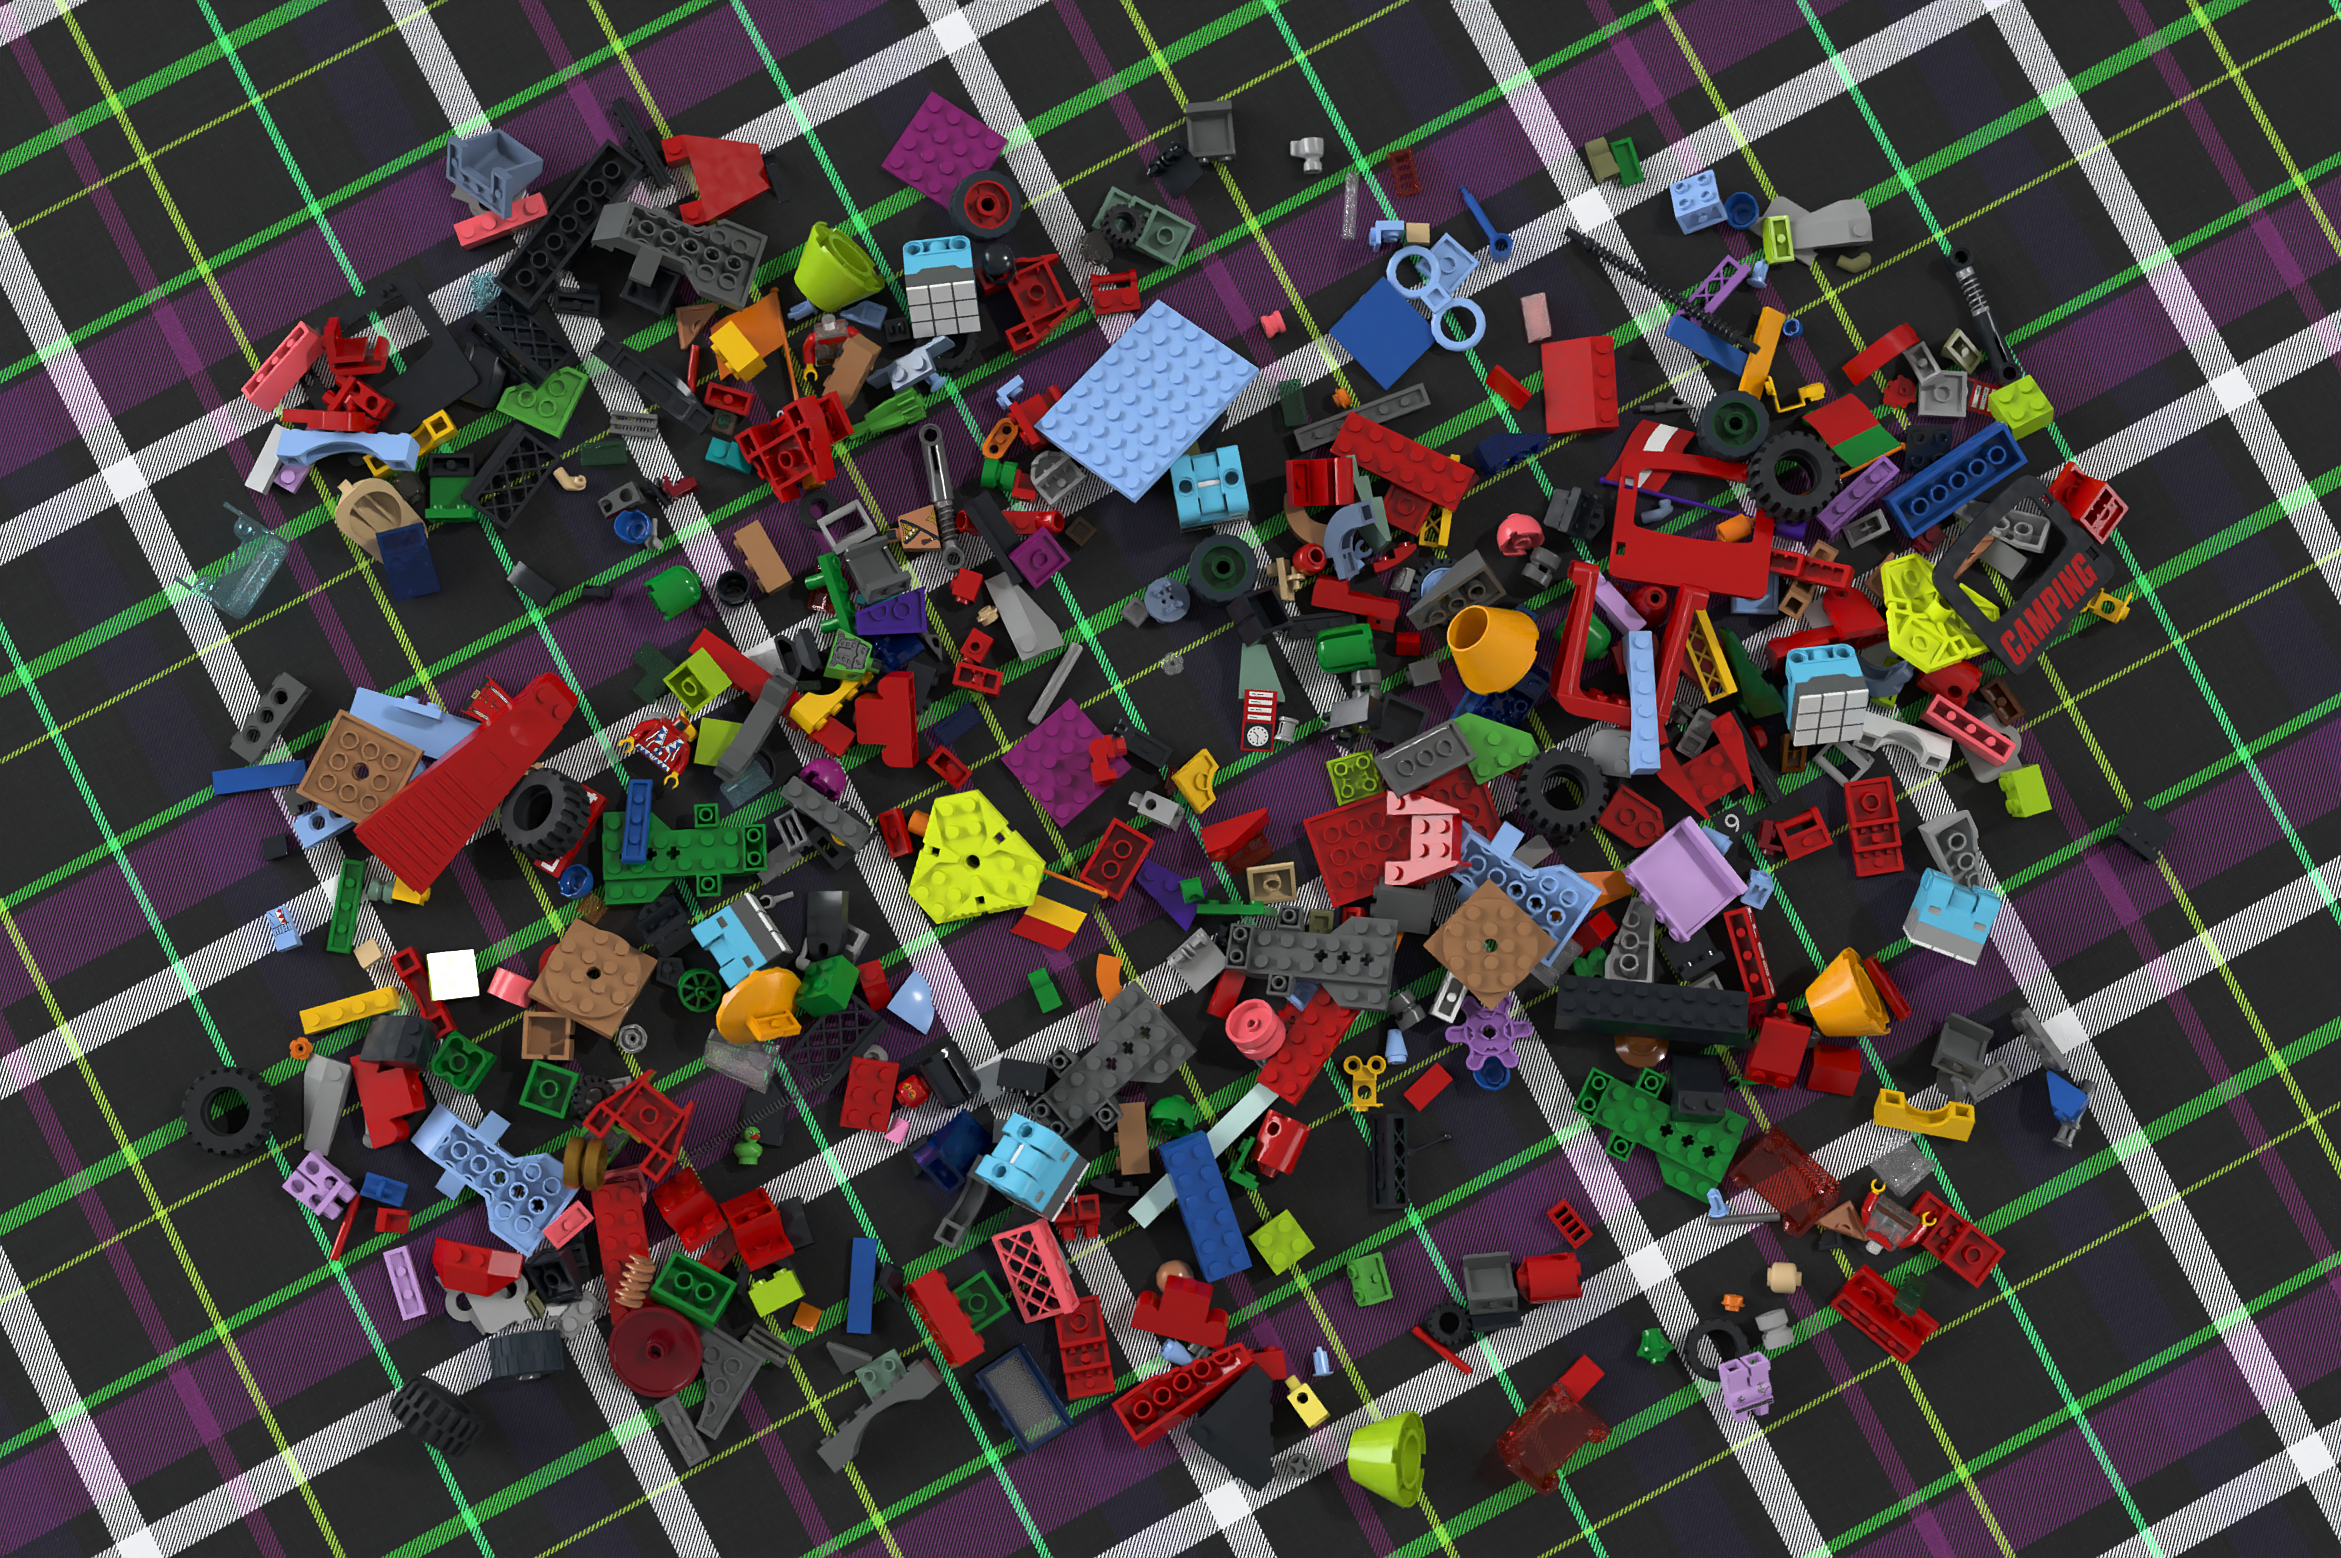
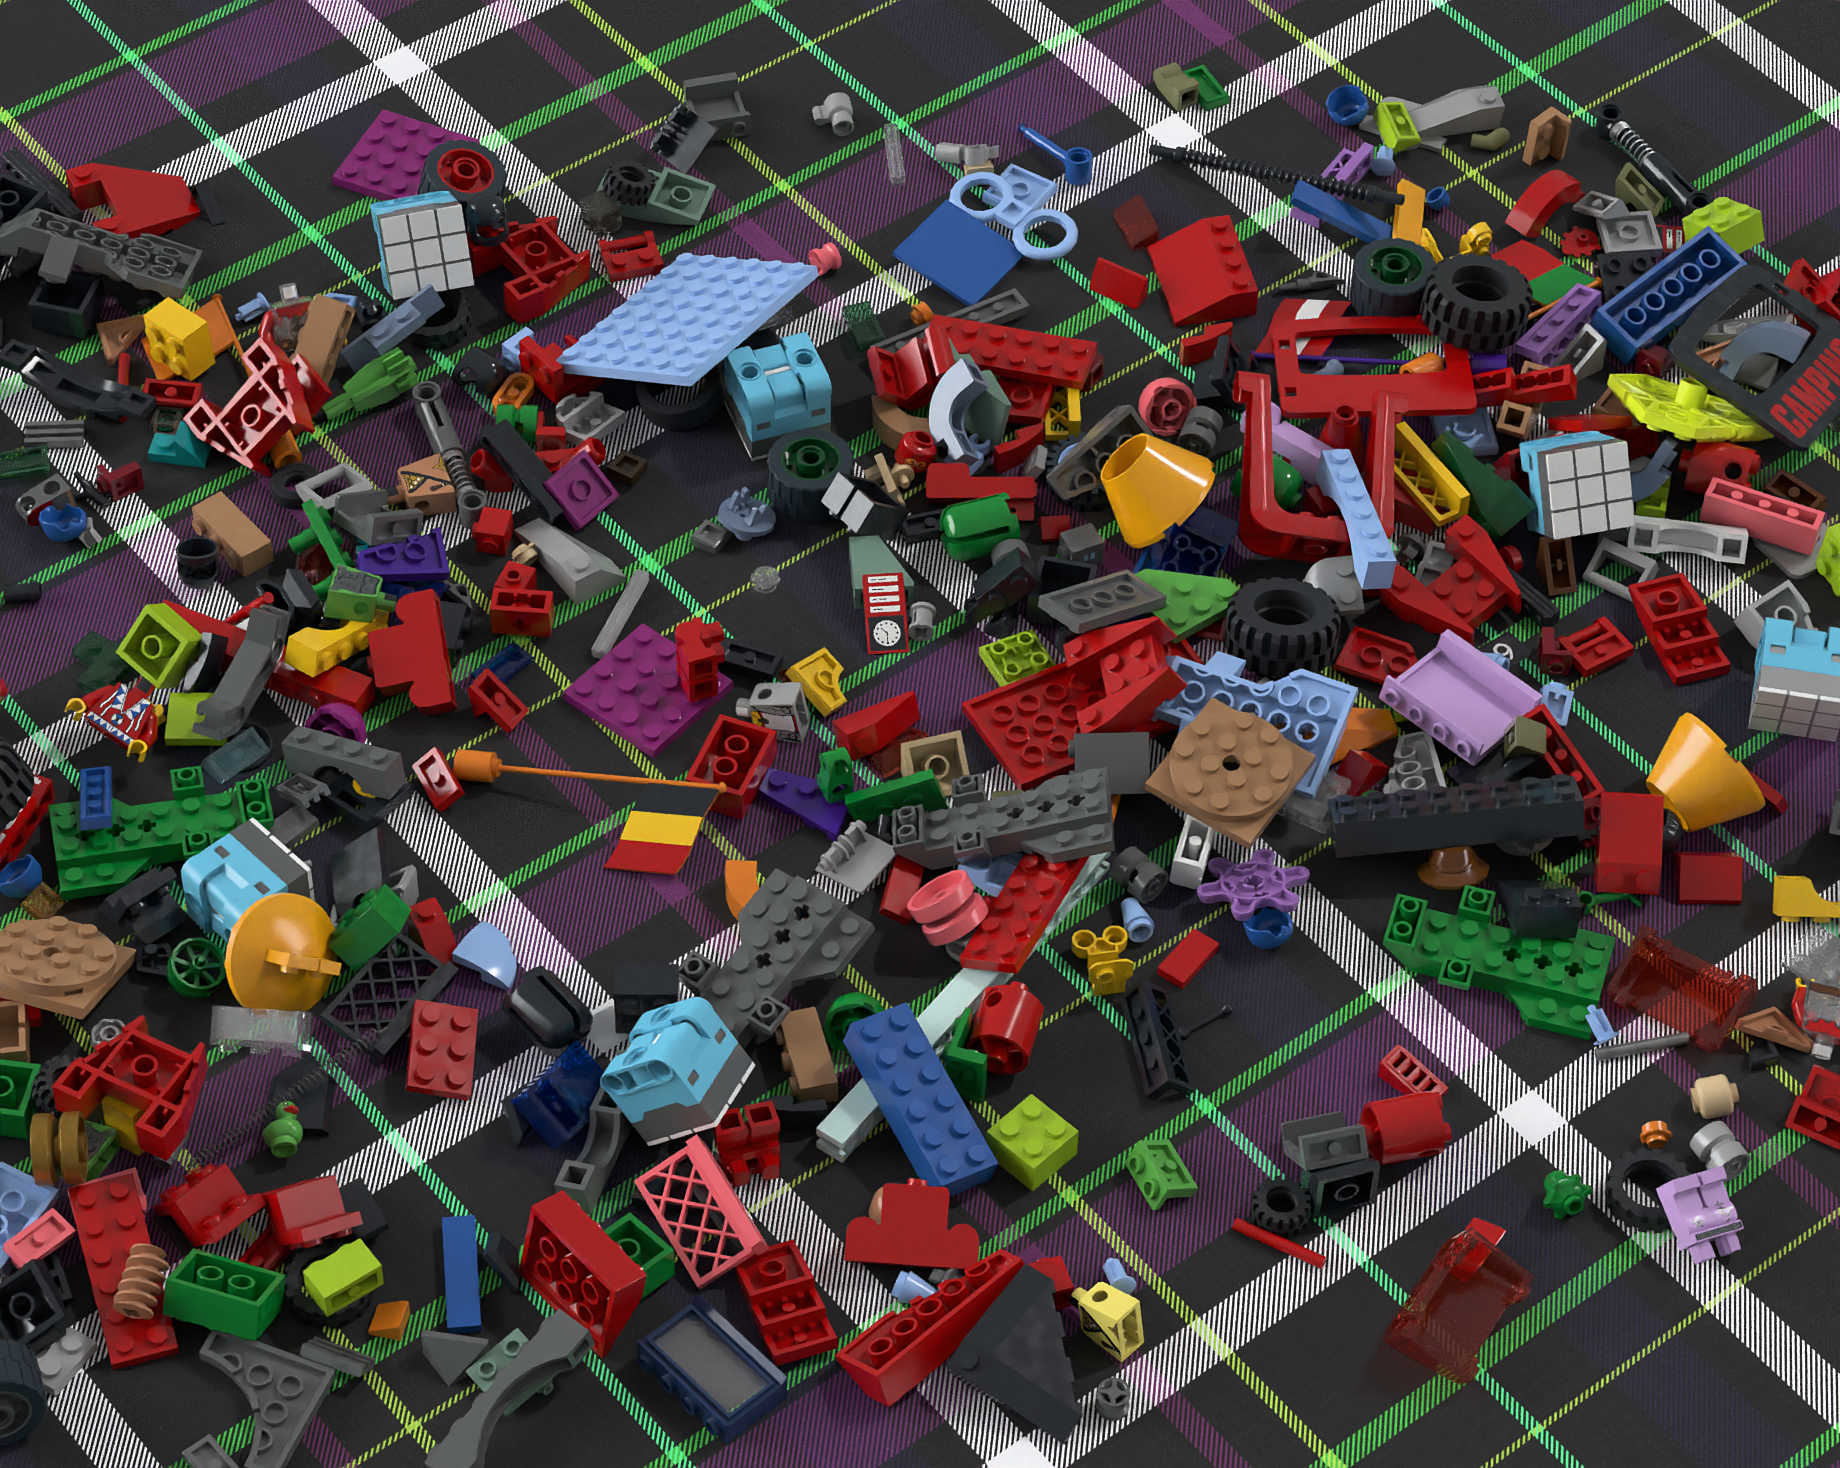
camera: 10 degrees left, 35 degrees down
dark red dish [608,1304,703,1397] -> none
green cylinder [643,565,703,622] -> none
lime cone [794,221,885,312] -> none
bright pink slope [884,1116,911,1144] -> none
red head [896,1075,932,1109] -> none
neon yellow plate [908,789,1046,924] -> none
light blue piece [924,372,946,392] -> none
green leg [1027,967,1063,1014] -> none
lime cone [1348,1410,1426,1507] -> none
light blue bracket [1369,221,1404,252] -> none
clear red slope [1386,147,1421,197] -> none
clear blue slope [1473,433,1552,477] -> none
light blue bracket [1670,170,1728,235] -> none
none -> black slope [183,632,229,693]
none -> red bar [223,592,274,626]
none -> black helmet [451,346,507,396]
none -> light grey bar [935,142,999,166]
none -> red slope [1179,322,1233,367]
none -> olive slope [1504,716,1546,760]
none -> medium nougat bracket [1522,106,1572,166]
none -> sand blue arch [1719,321,1811,381]

